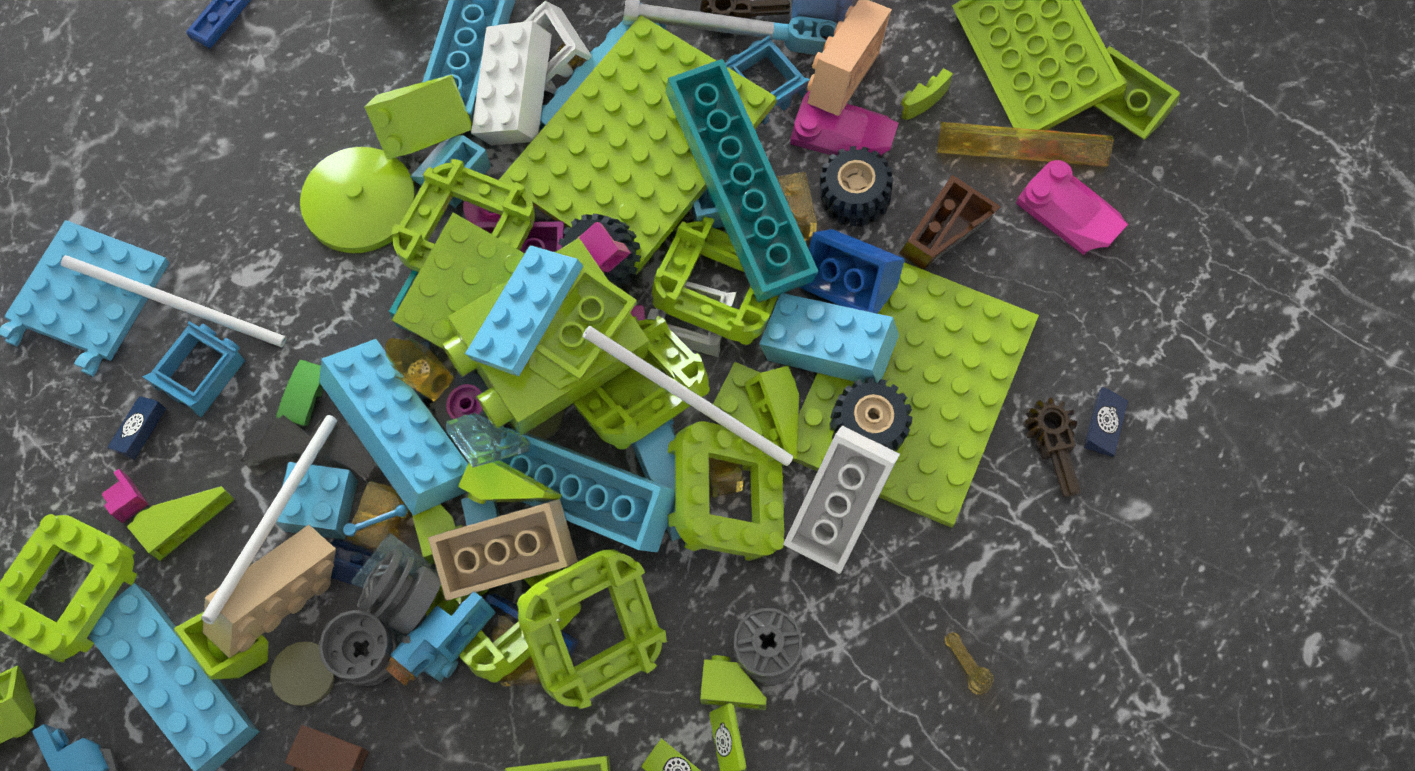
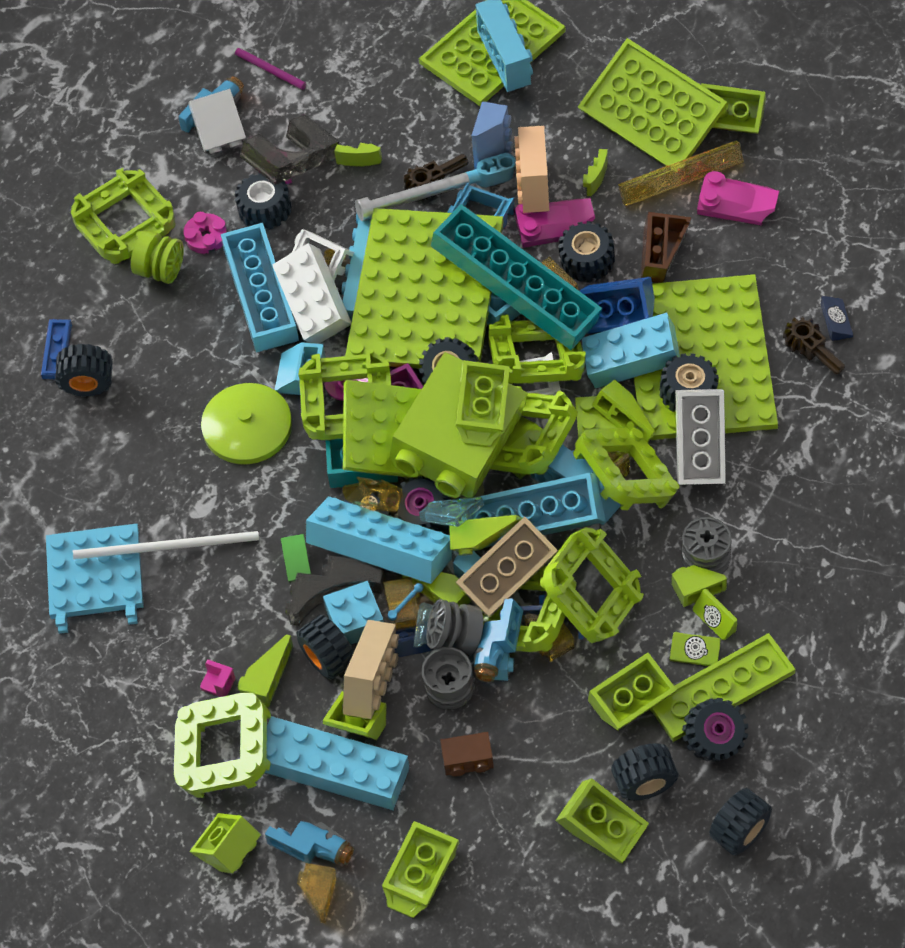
camera: 25 degrees left, 10 degrees down
dark blue slope [107,396,166,460] -> none
dark azure window [142,321,245,417] -> none
white piece [201,415,337,624] -> none
olive tile [270,642,336,707] -> none
lime slope [364,75,472,159] -> none
medium azure plate [465,245,583,377] -> none
dark pink panel [577,222,631,273] -> none
white piece [583,326,793,466] -> none
clear yellow piece [945,632,994,694] -> none
none -> black wheel [55,344,113,397]
none -> black wheel [296,615,354,680]

